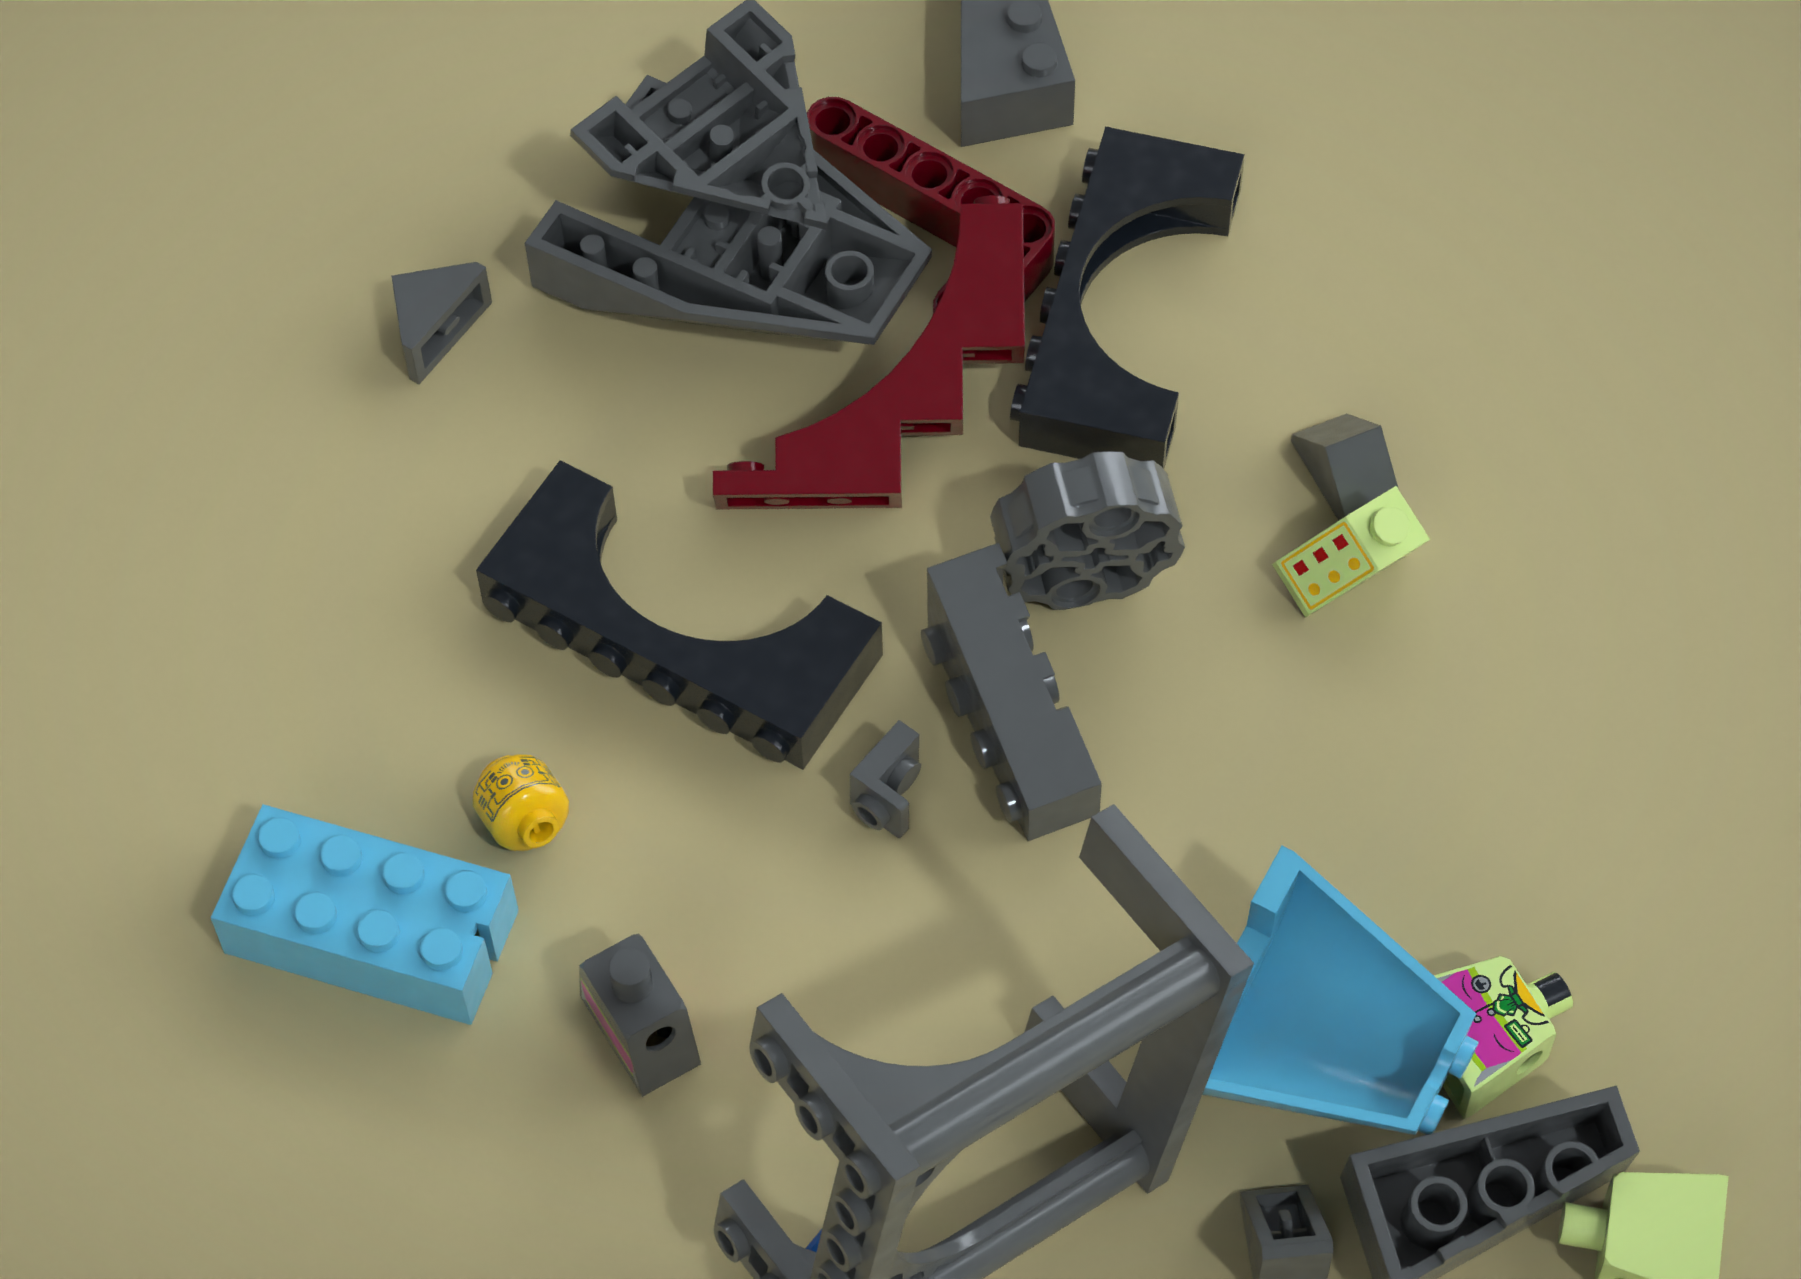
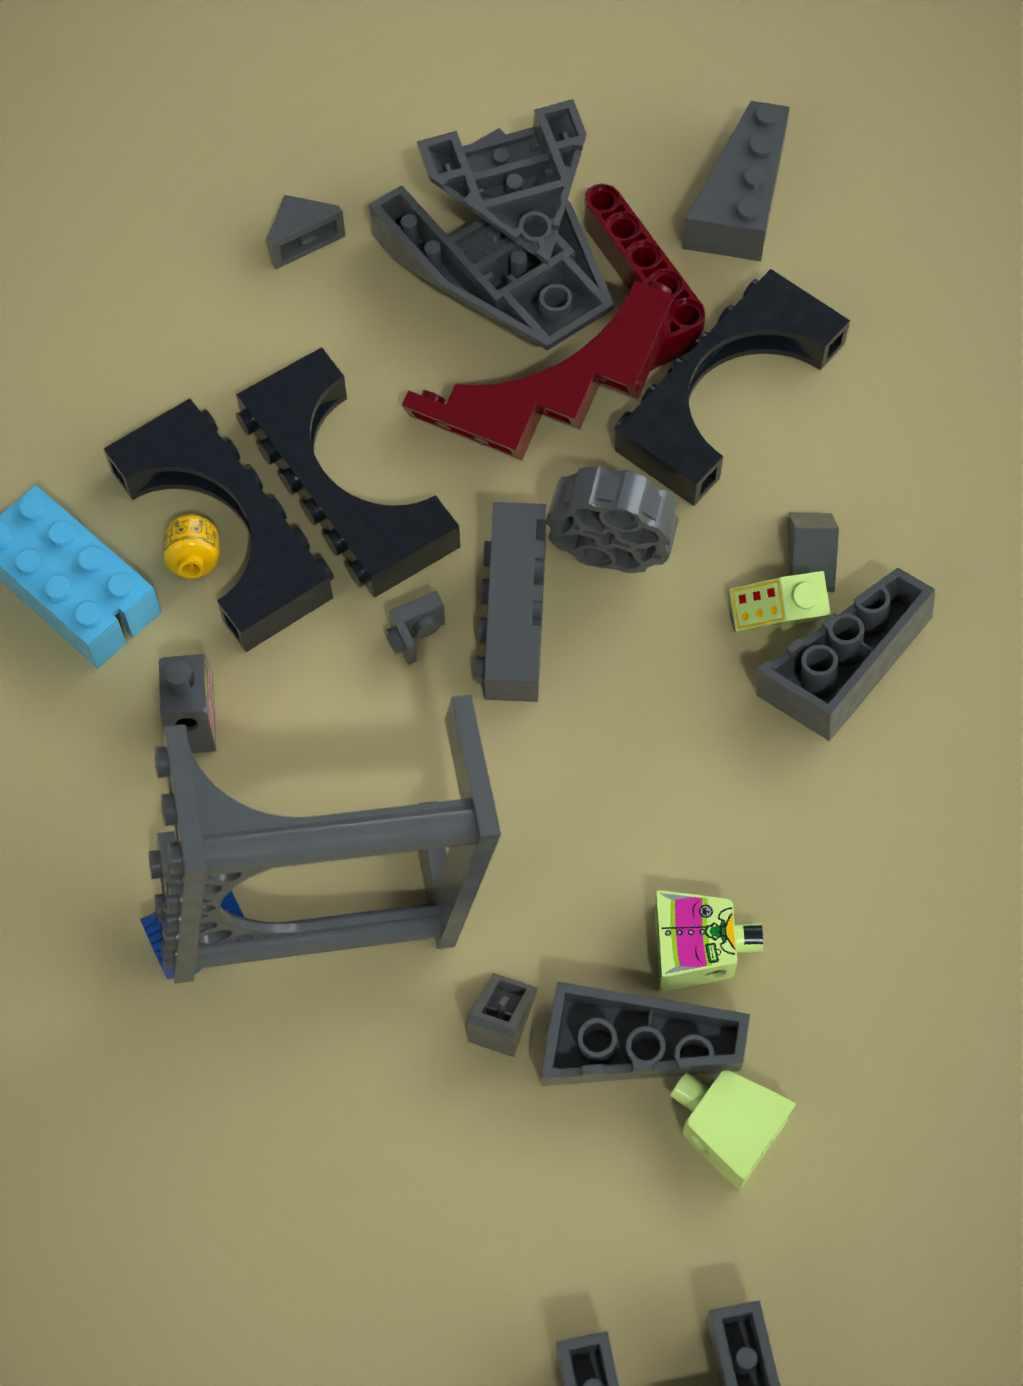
camera: 25 degrees right, 5 degrees up
medium azure cone [1202,845,1479,1135] -> none
none -> black arch [103,398,334,652]
none -> dark grey wedge [756,568,935,742]

